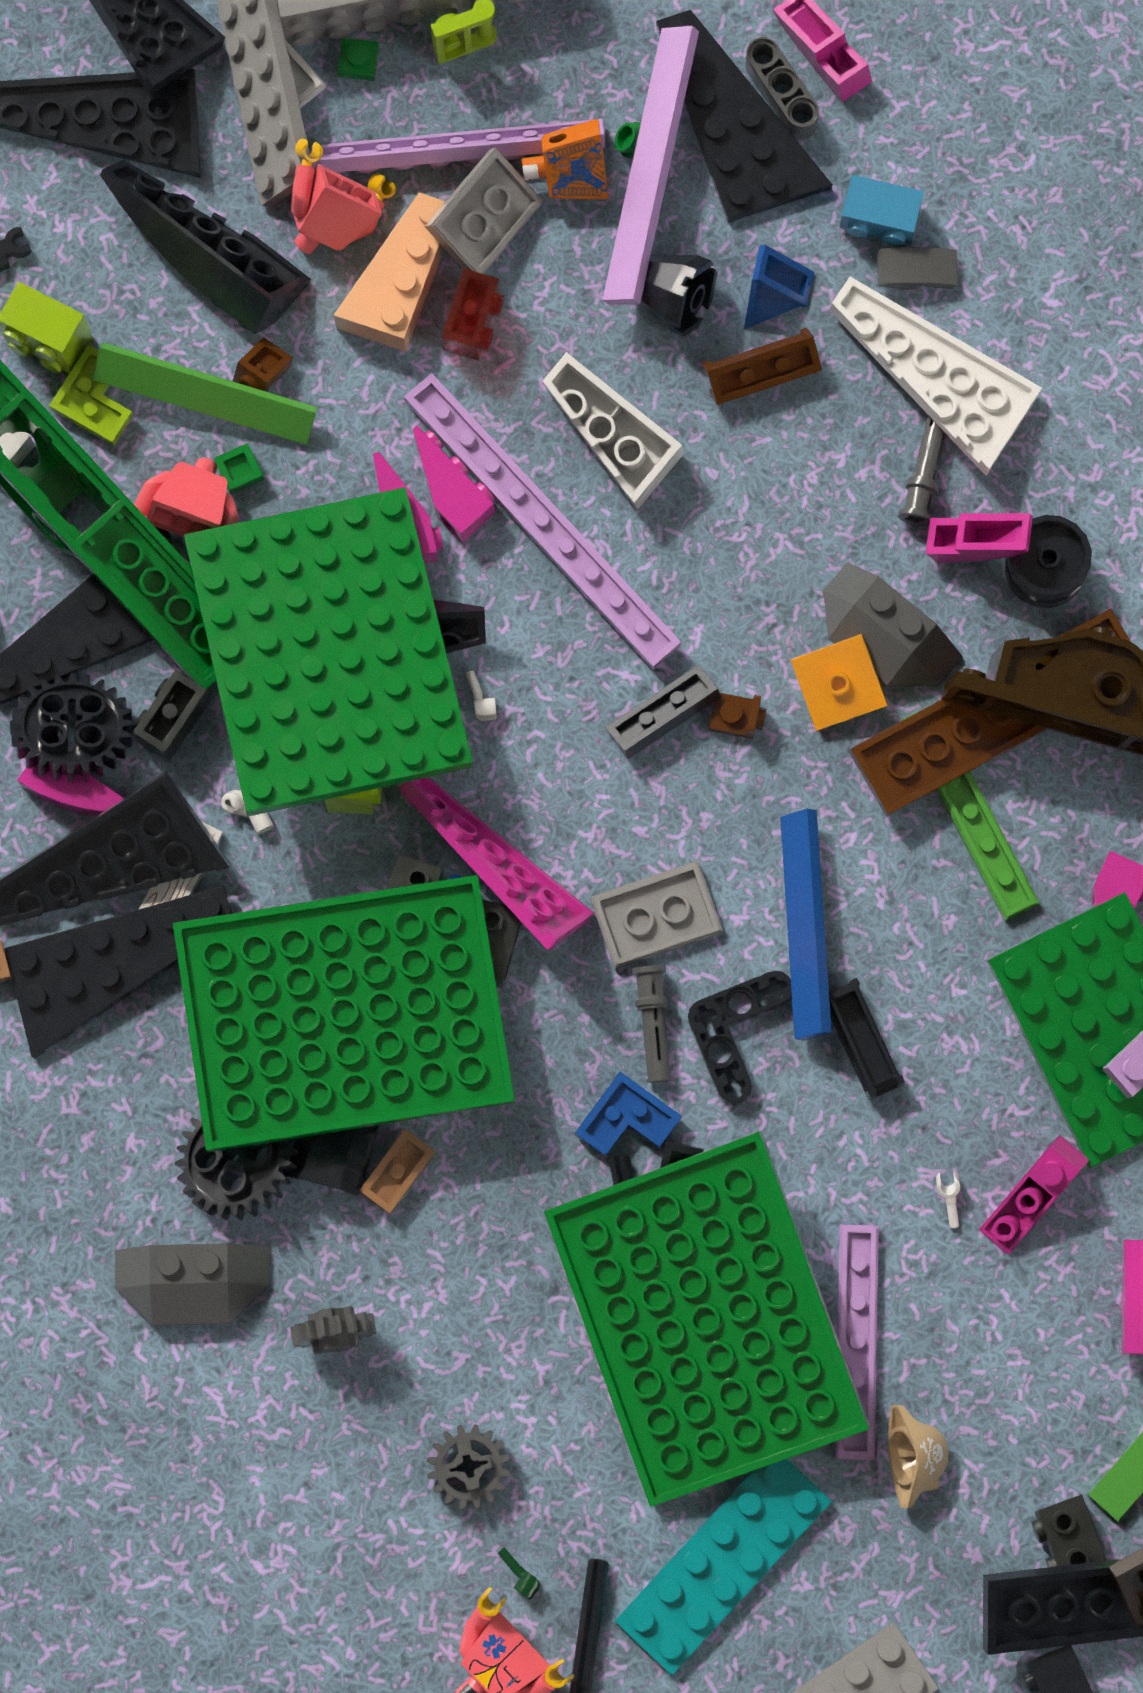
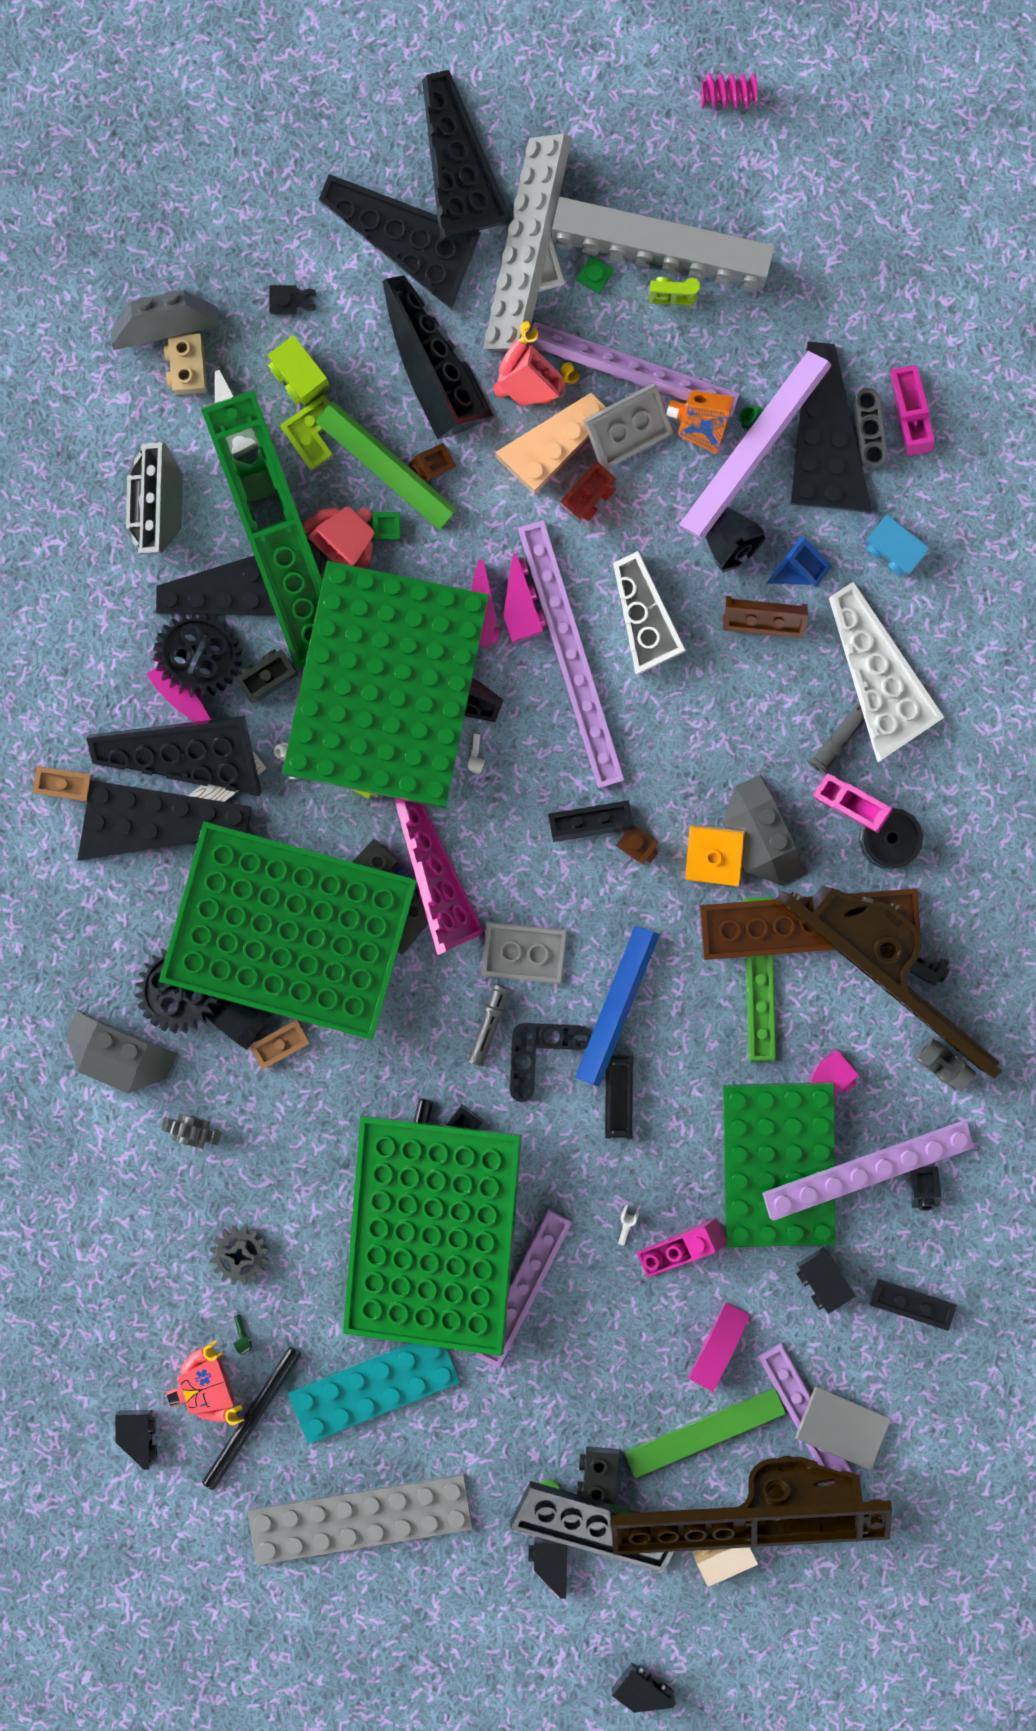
camera: 25 degrees right, 10 degrees up
blue plate [575,1071,682,1157] -> none
dark grey slope [877,247,958,290] -> none
tan hat [888,1405,949,1509] -> none

